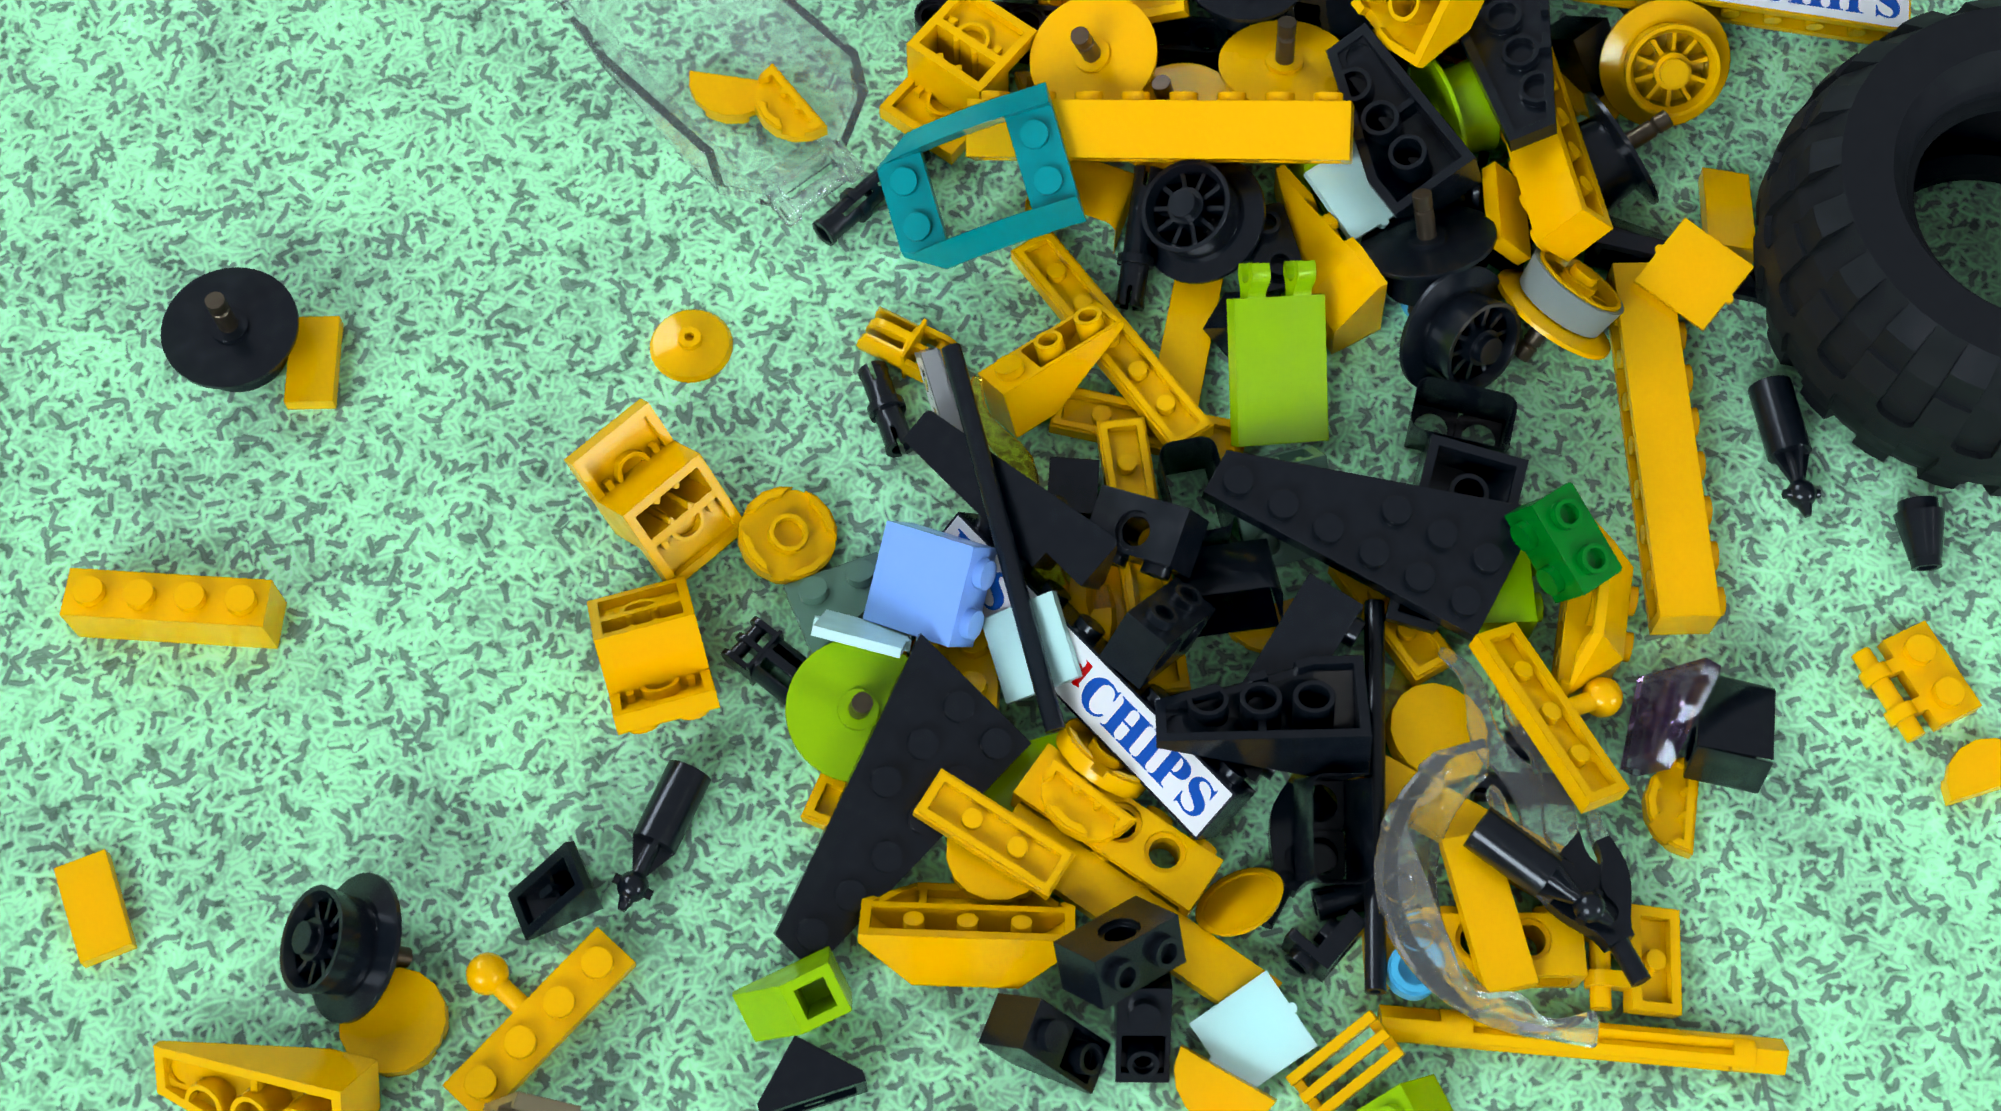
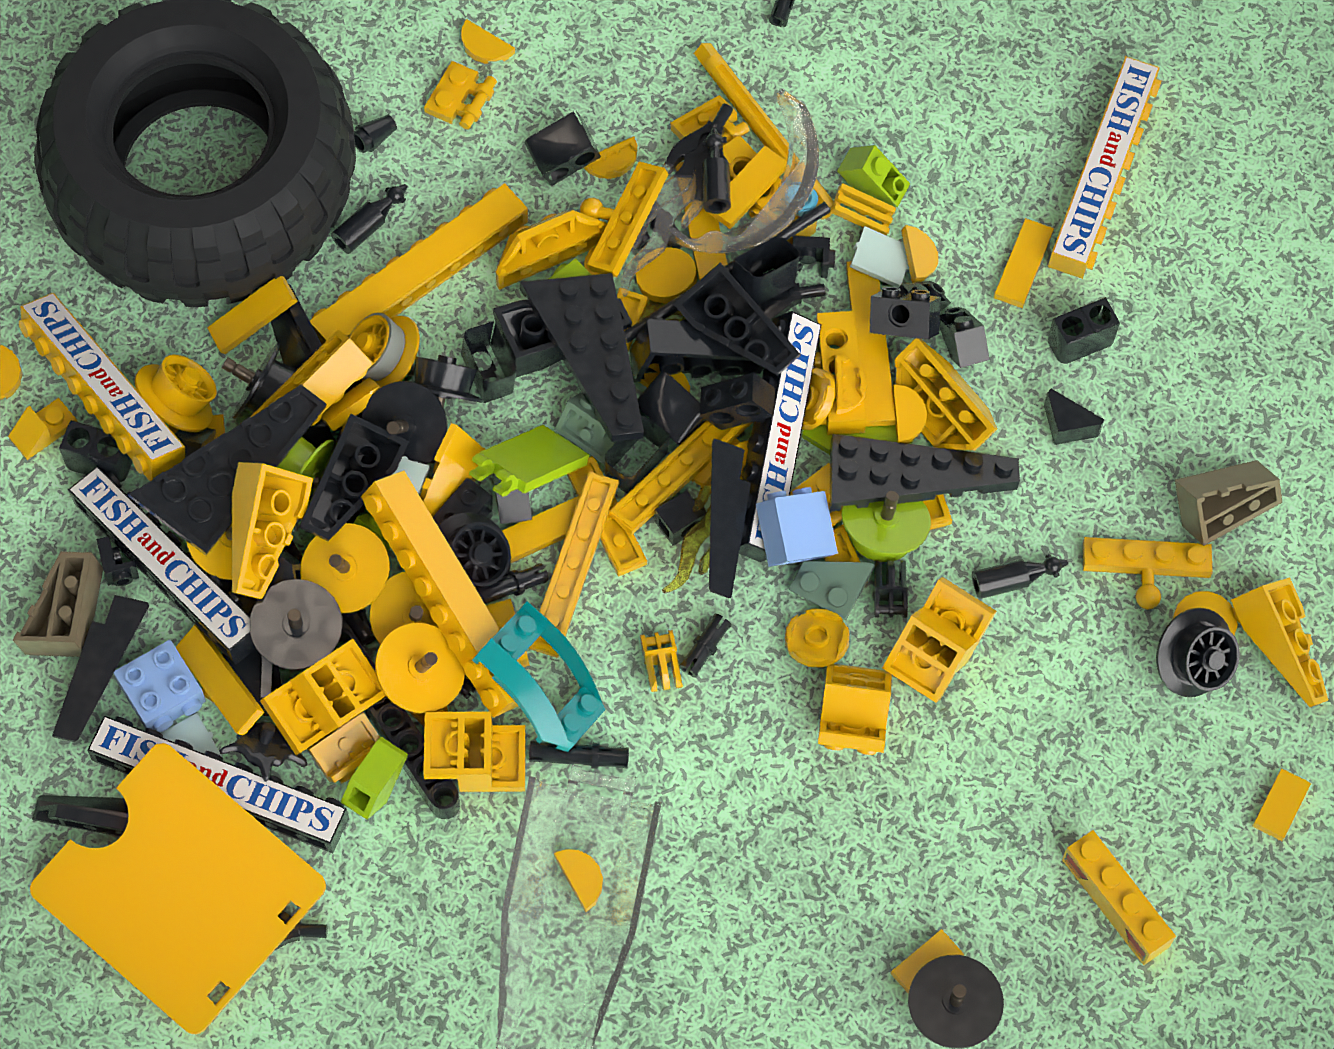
camera: 130 degrees left, 0 degrees up
black slope [508,841,603,940] -> none
yellow piece [650,309,733,383] -> none
lime slope [732,946,852,1042] -> none
yellow tile [754,63,828,142] -> none
light aqua piece [811,609,912,658] -> none
yellow tile [912,768,1076,901] -> none
light grey tile [914,348,964,433] -> none
black piece [941,343,1066,734] -> none
yellow slope [978,301,1124,438] -> none
light aqua piece [983,591,1083,704] -> none
black brick [1090,485,1209,581] -> none
yellow piece [1195,867,1284,937] -> none
green bracket [1504,482,1622,603] -> none
clear purple wing [1620,657,1721,777] -> none
yellow piece [1634,218,1754,332] -> none

